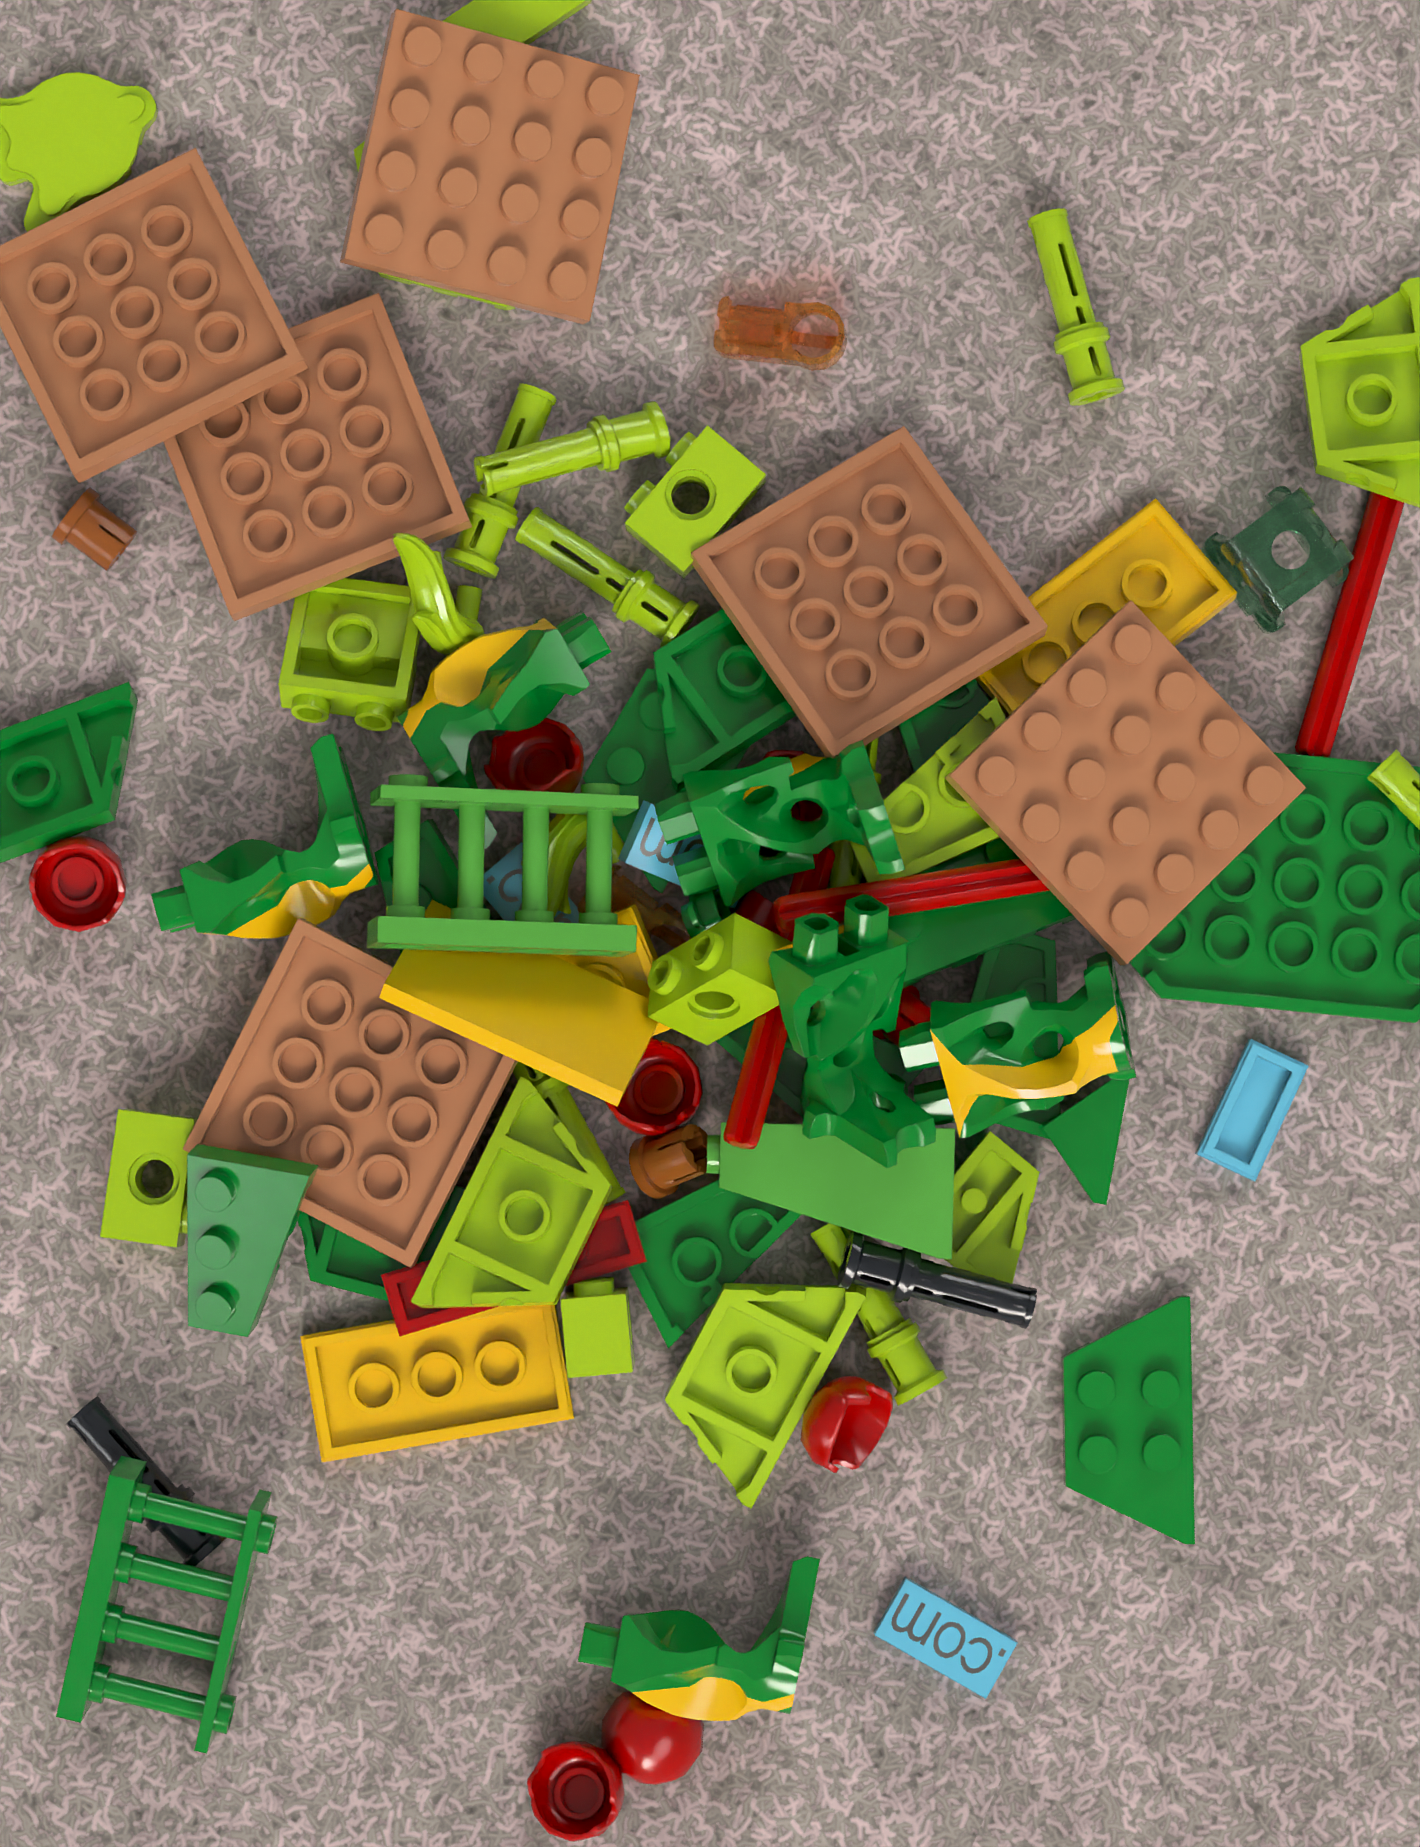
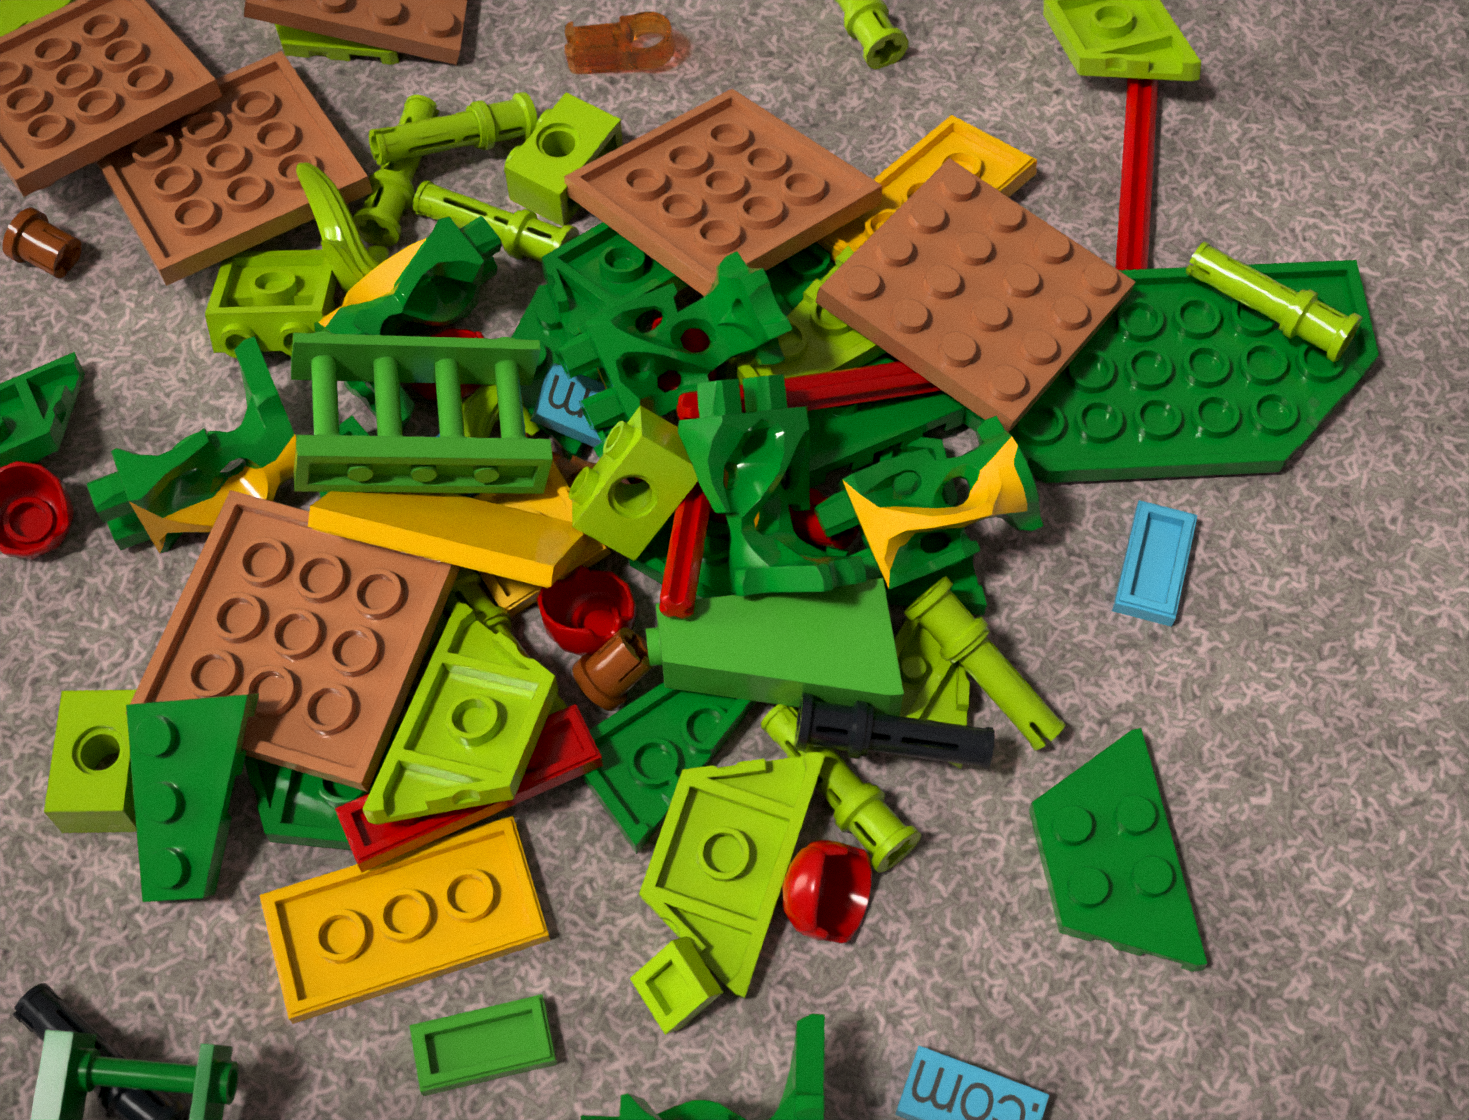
camera: 10 degrees left, 25 degrees down
lime brick [560,1277,635,1378] -> none
green slope [1042,1079,1130,1205] -> none
clear green piece [1202,486,1354,634] -> none
none -> bright green tile [409,994,557,1096]
none -> lime plate [630,936,723,1035]
none -> lime pin [904,576,1066,751]

